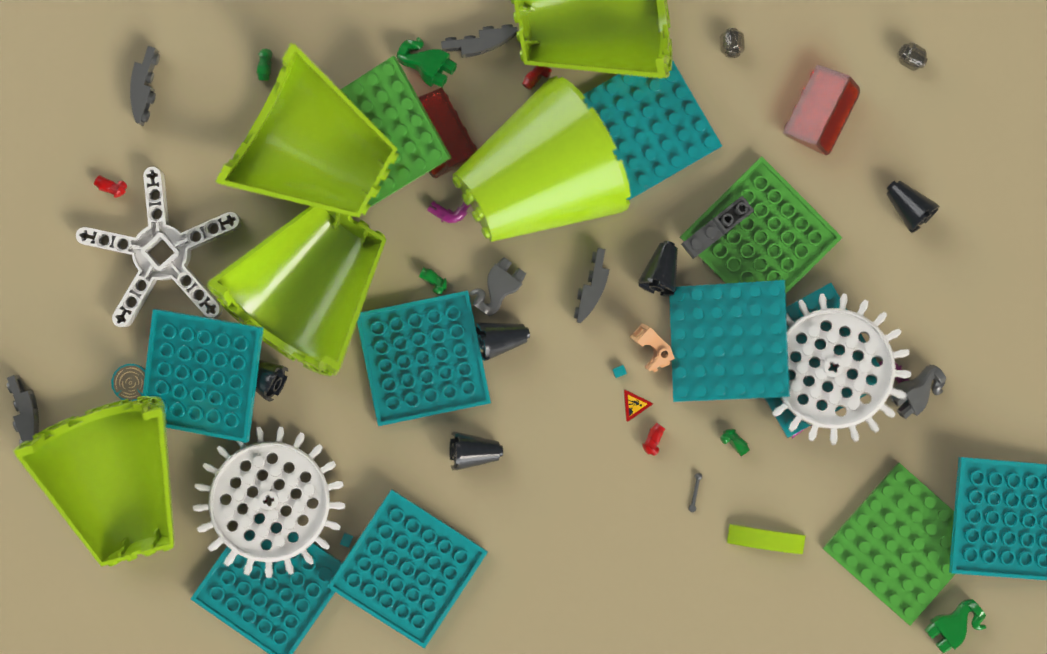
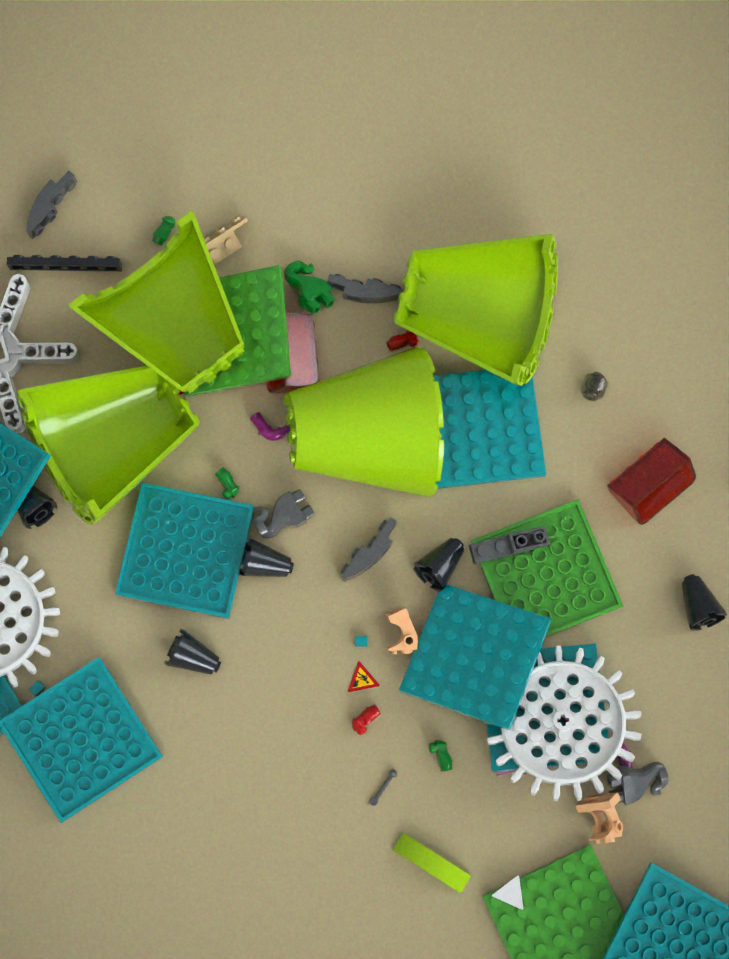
camera: 30 degrees right, 10 degrees down
none -> black plate [7,255,122,272]
none -> tan bracket [204,216,248,265]
none -> white sticker [492,875,523,910]
none -> light nougat tile [576,792,623,844]

